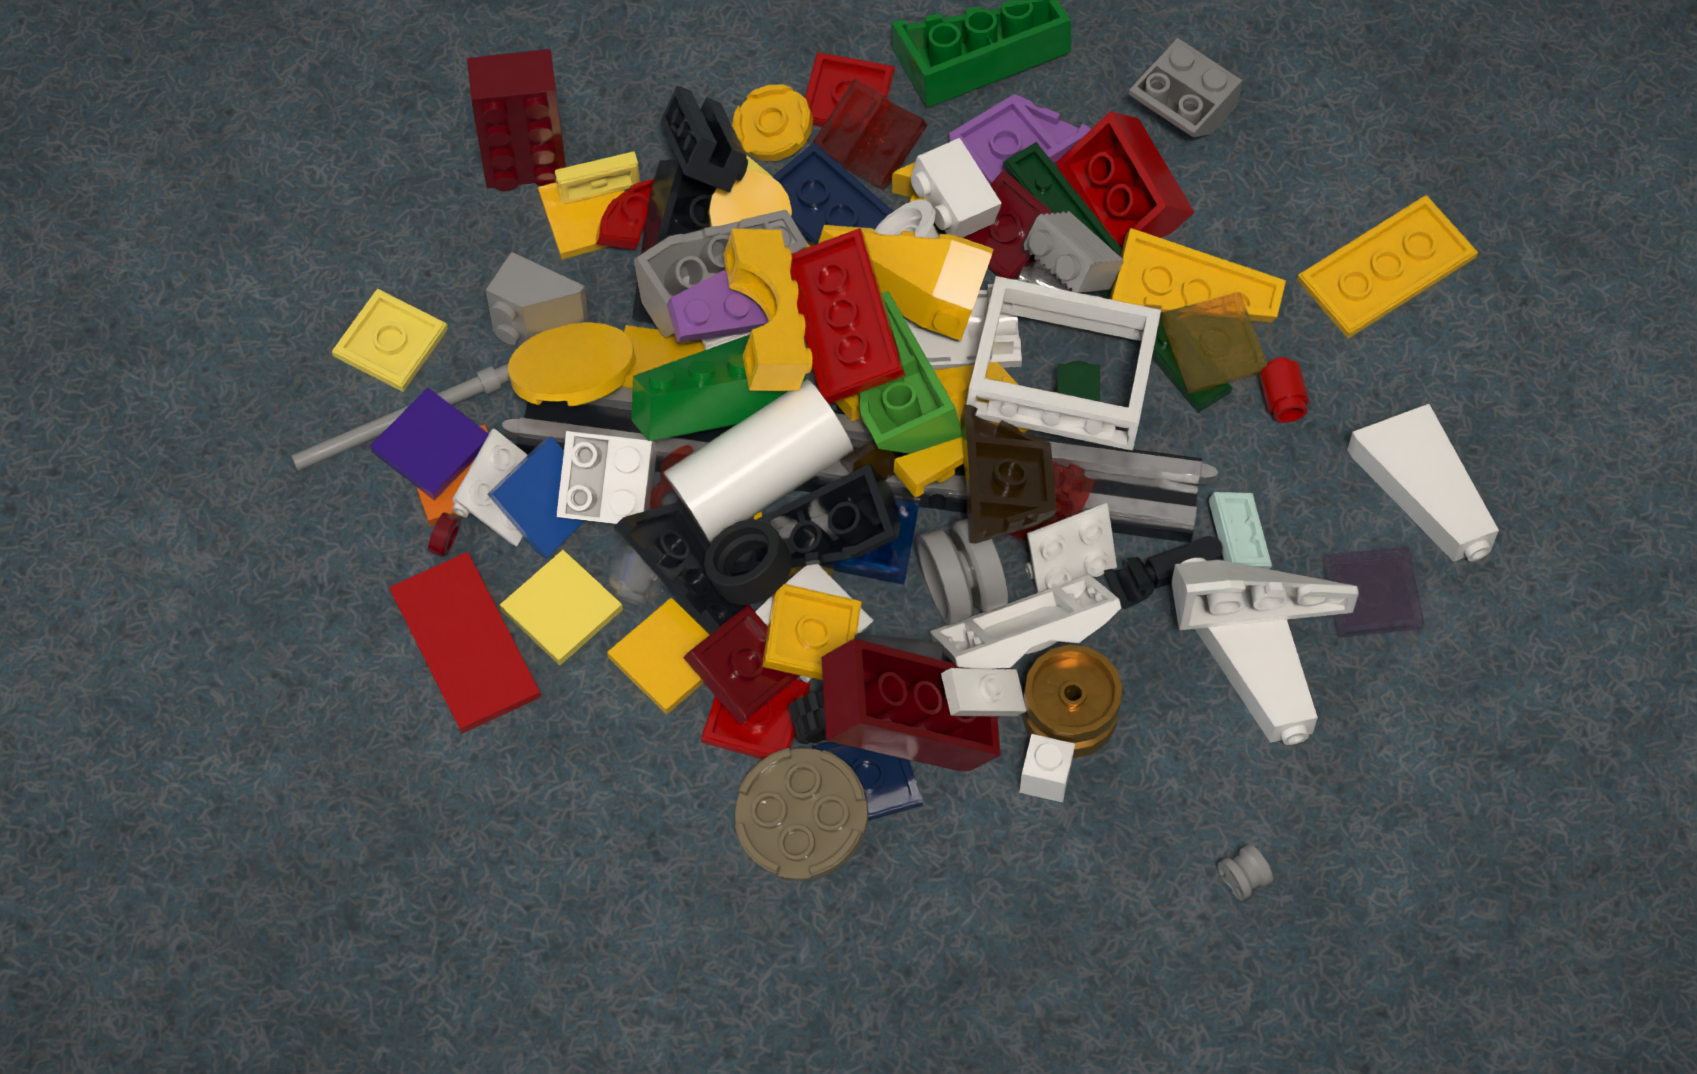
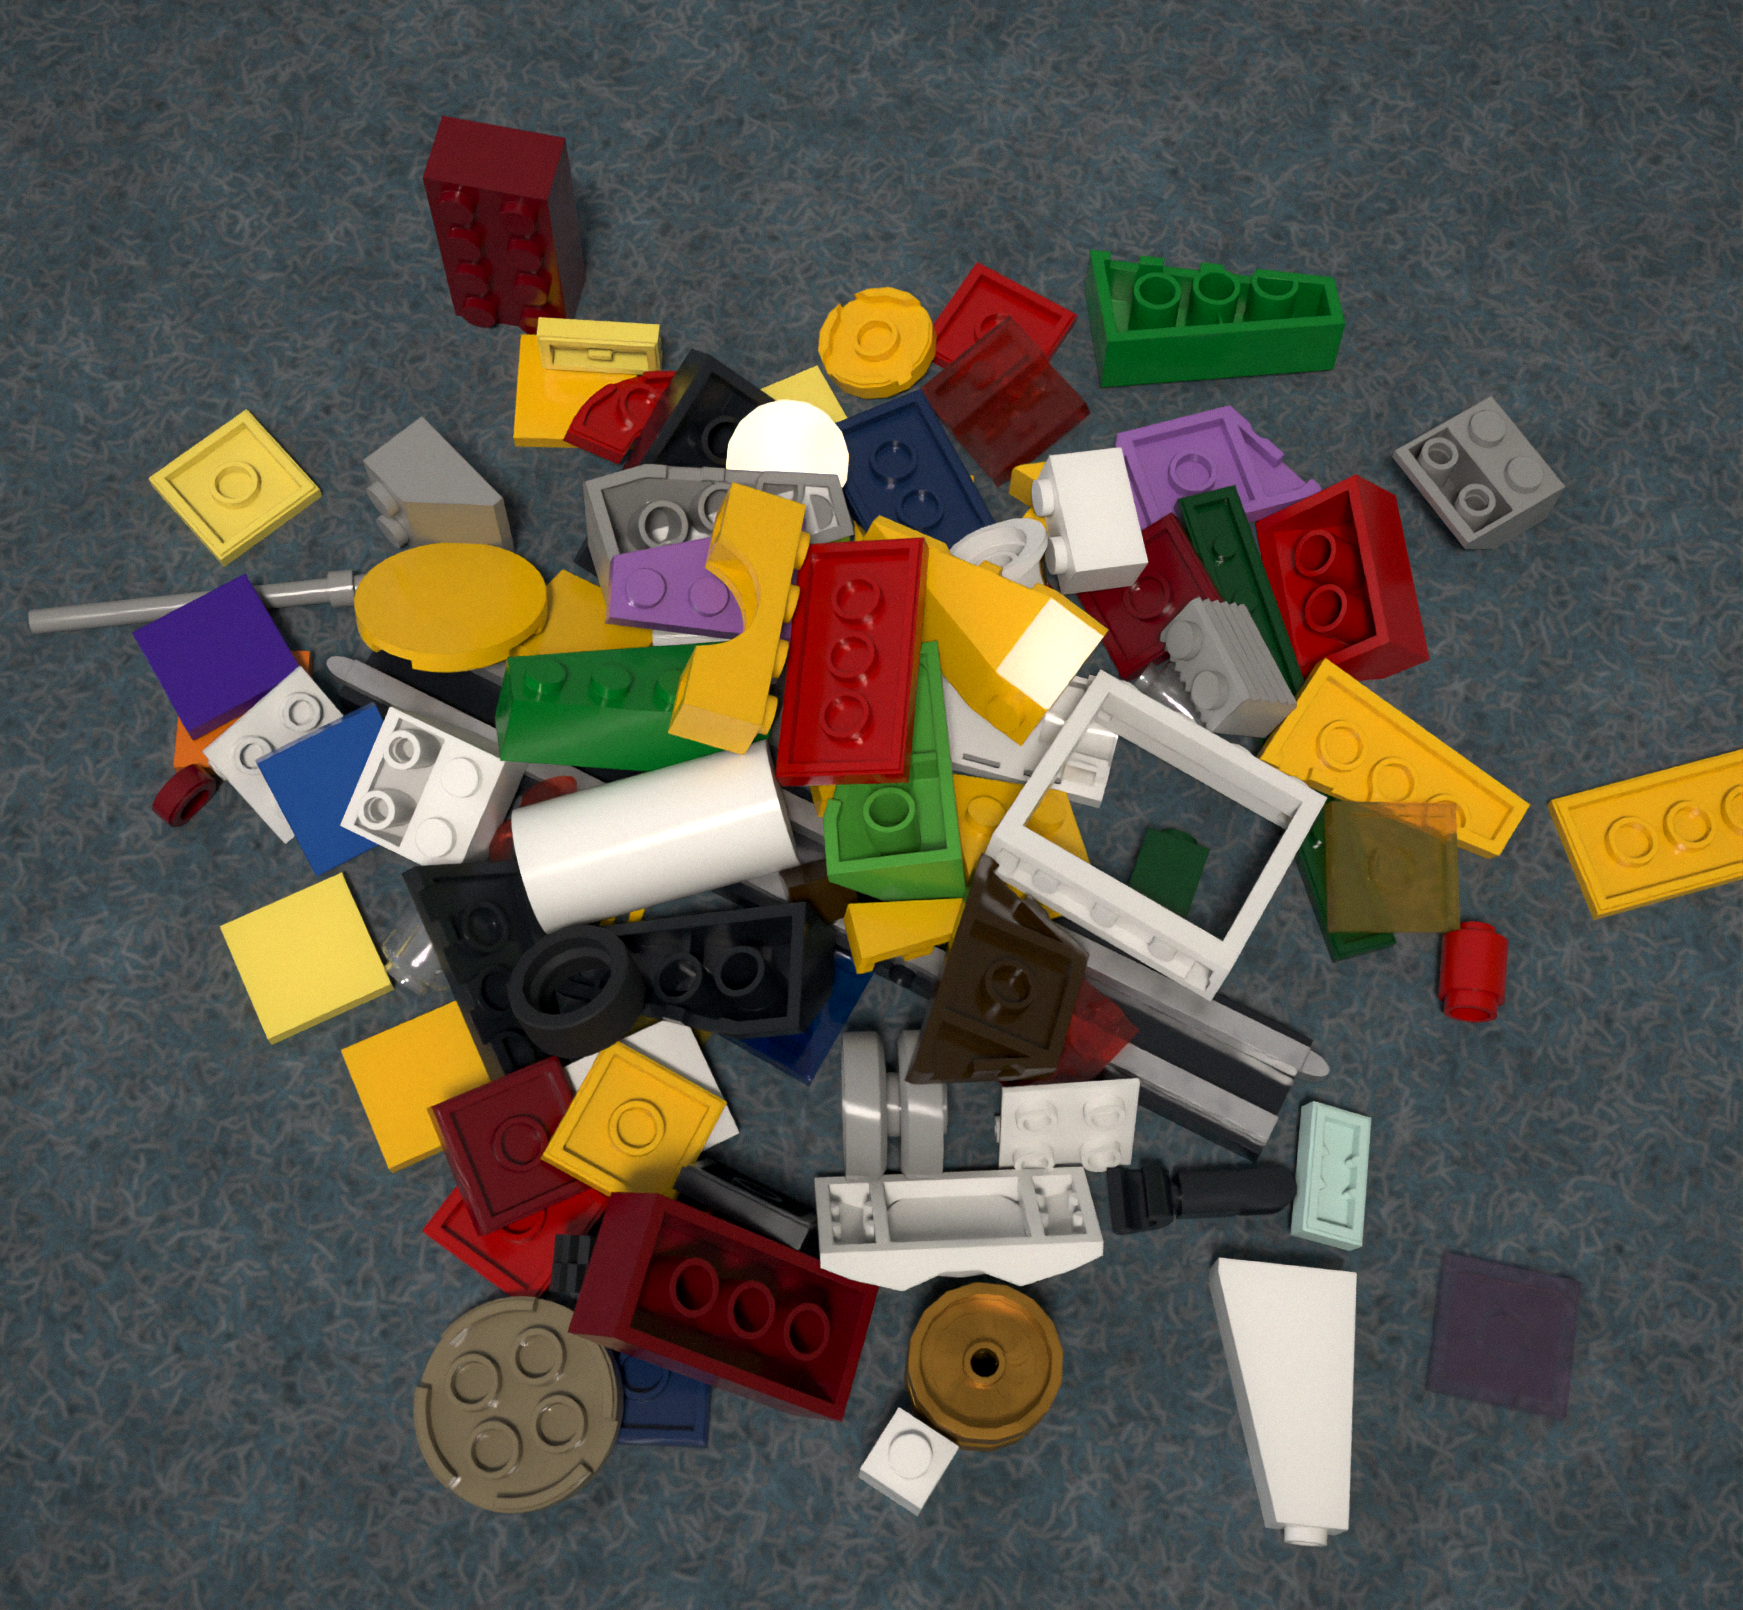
camera: 15 degrees right, 5 degrees up
red tile [389,552,541,734] -> none
black brick [661,85,748,193] -> none
white plate [941,668,1027,716] -> none
white wedge [1171,558,1358,630] -> none
white slope [1348,404,1499,562] -> none

